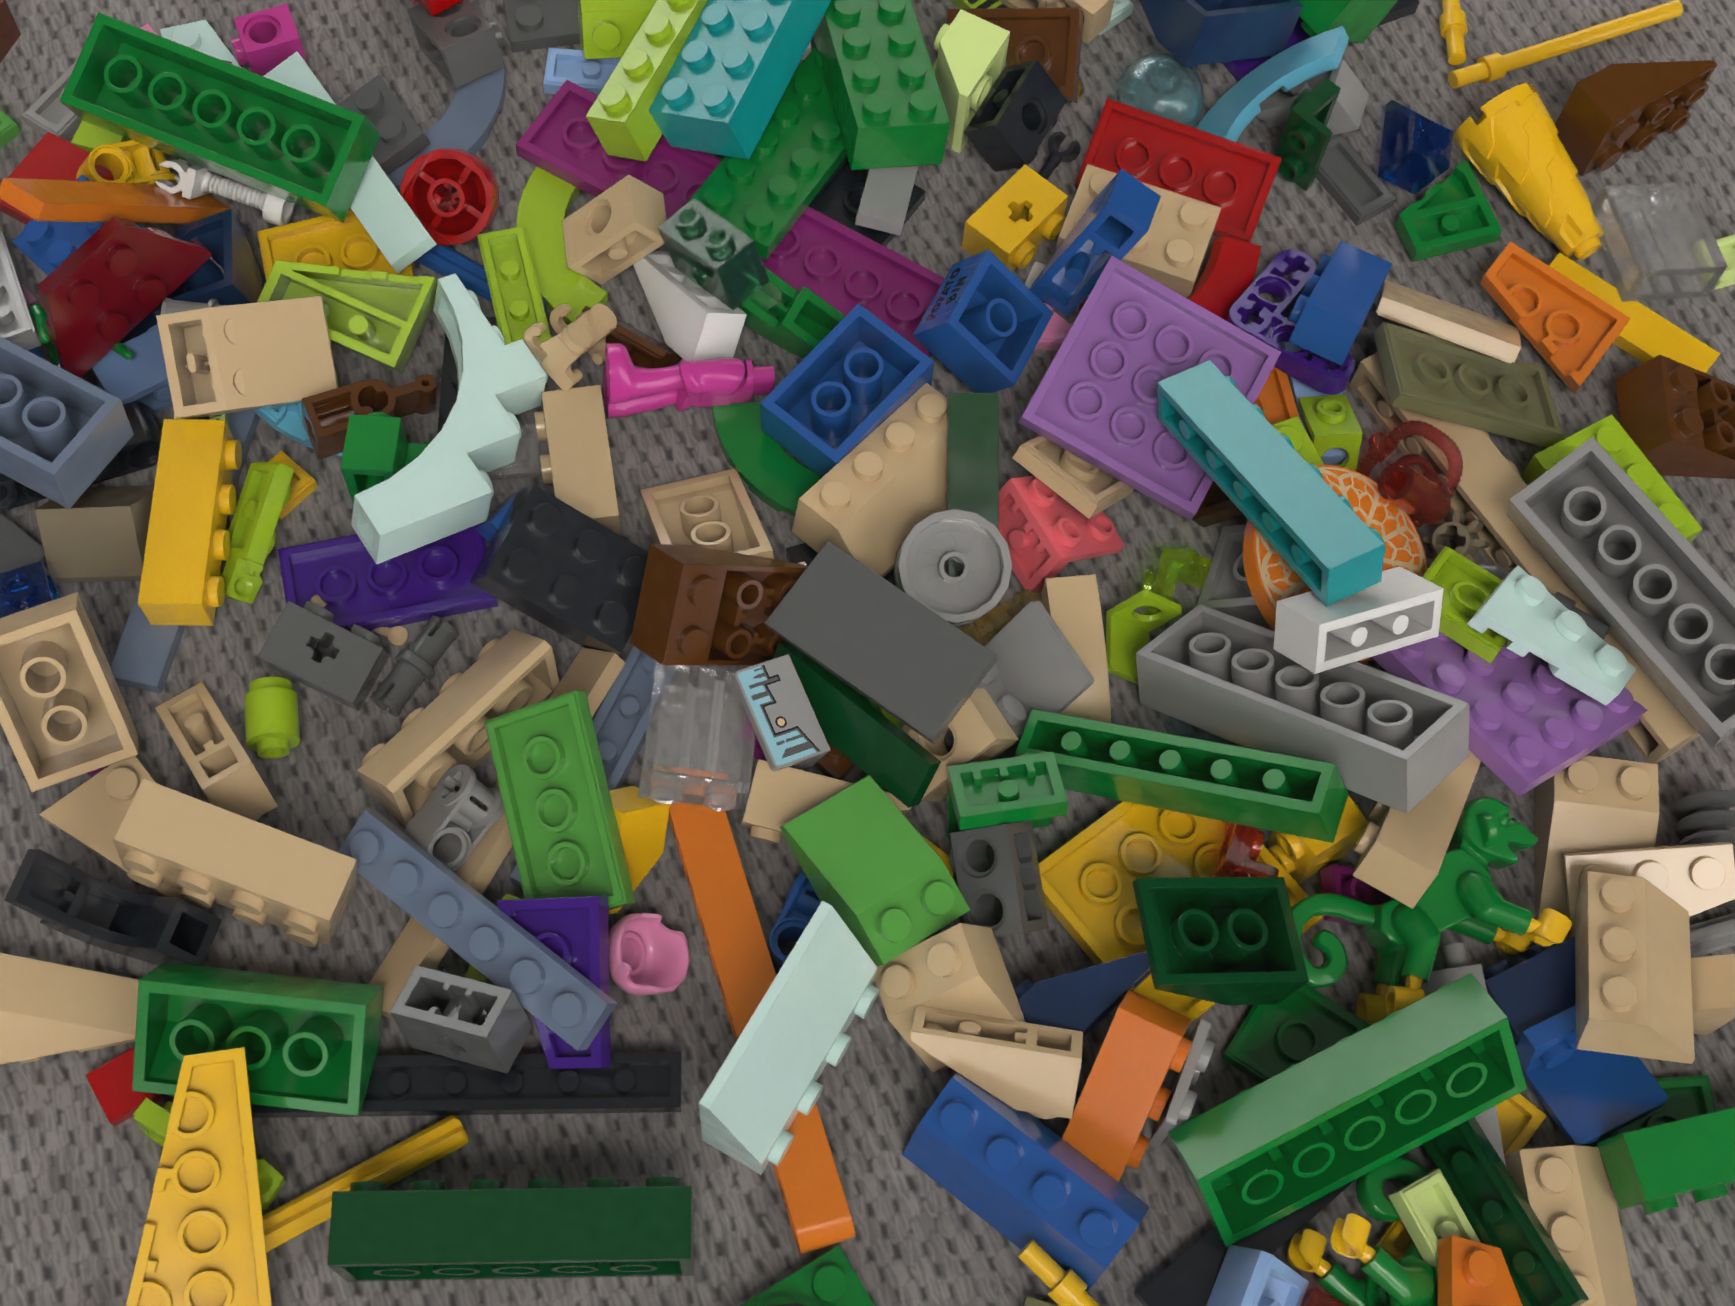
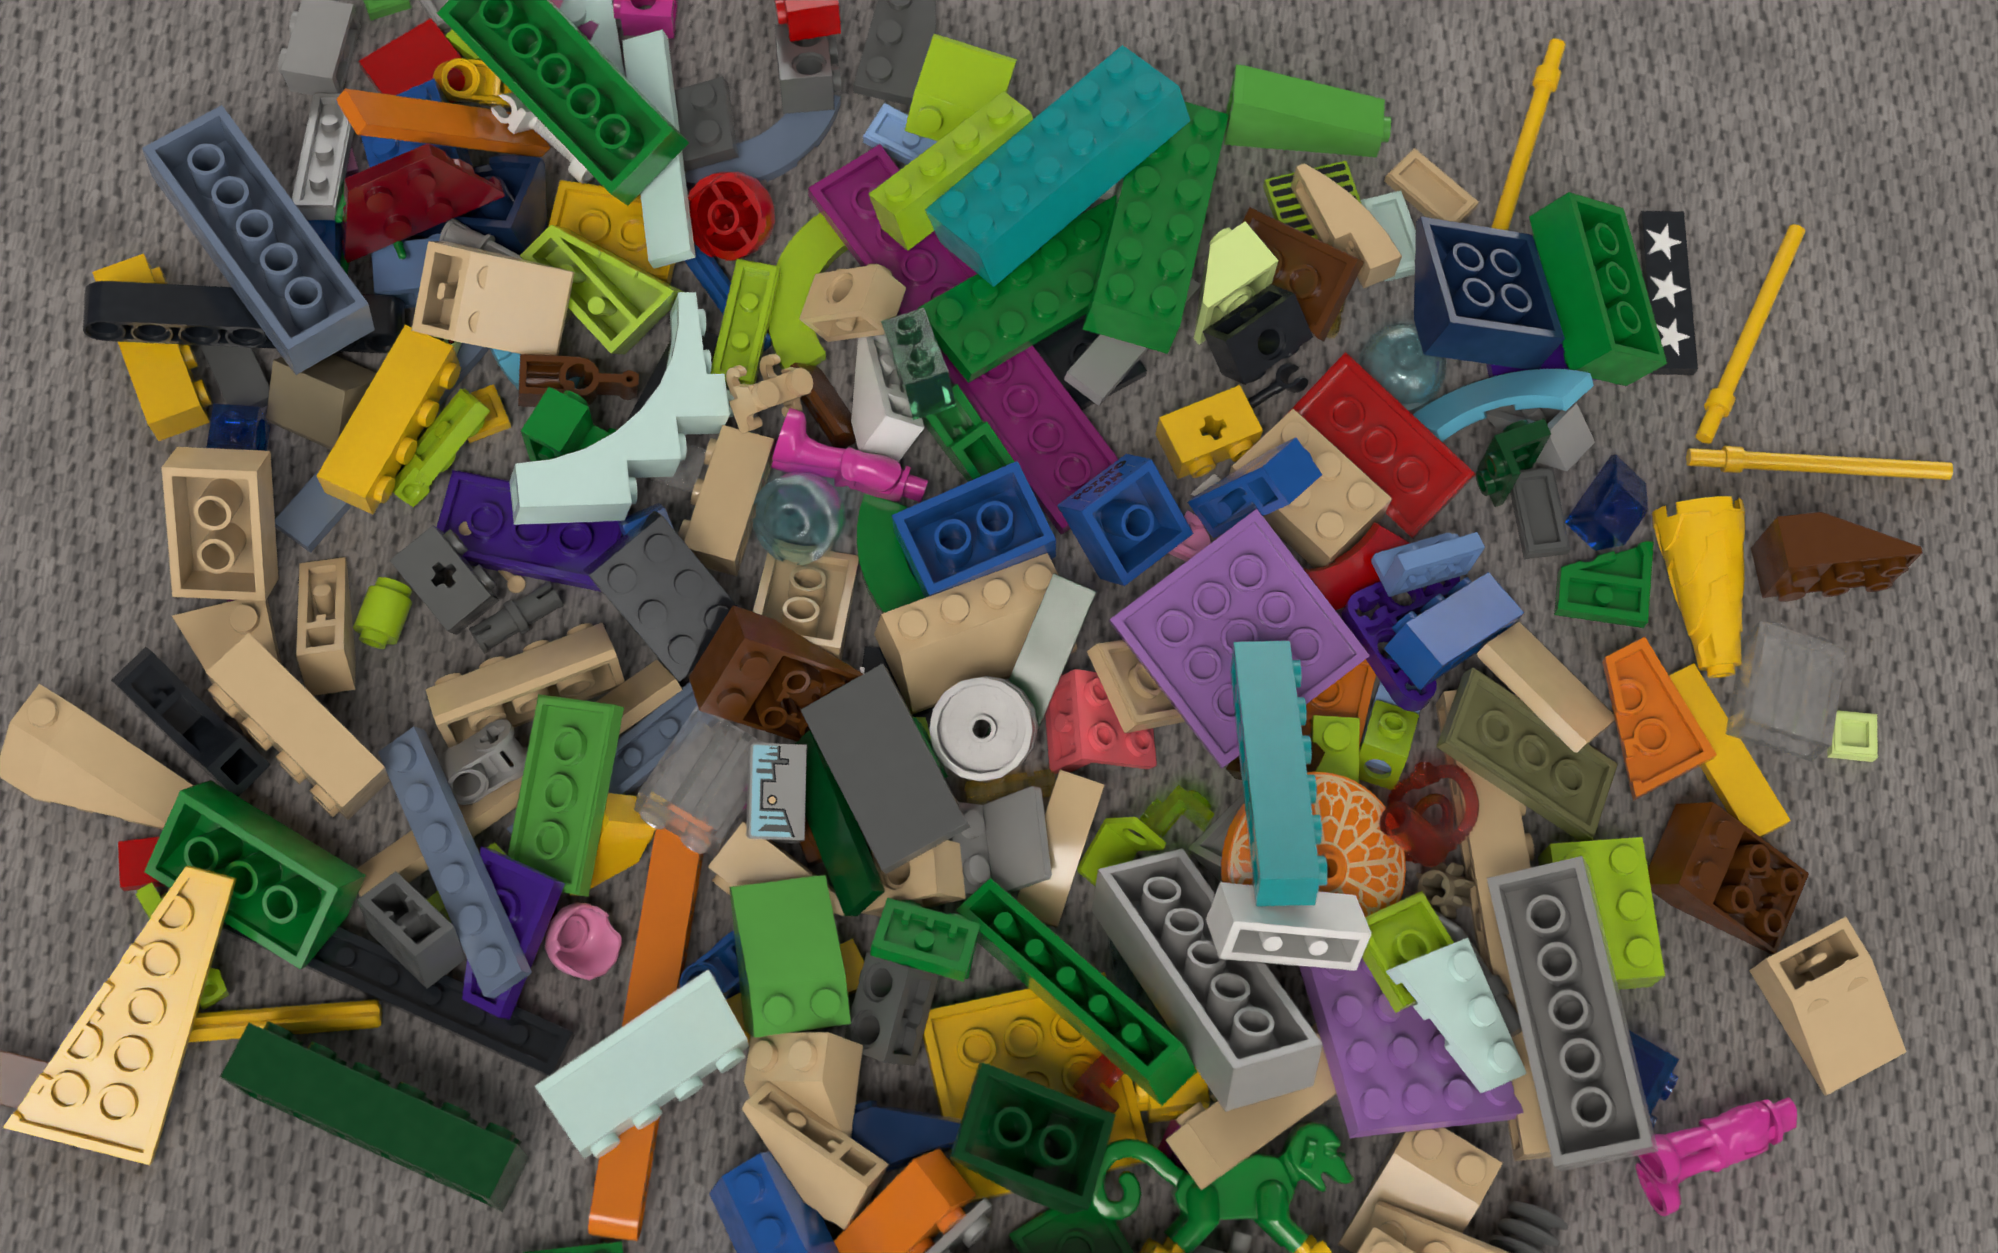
camera: 25 degrees right, 5 degrees up
none -> clear light blue cylinder [752,472,846,565]
none -> medium blue bracket [1371,532,1485,597]

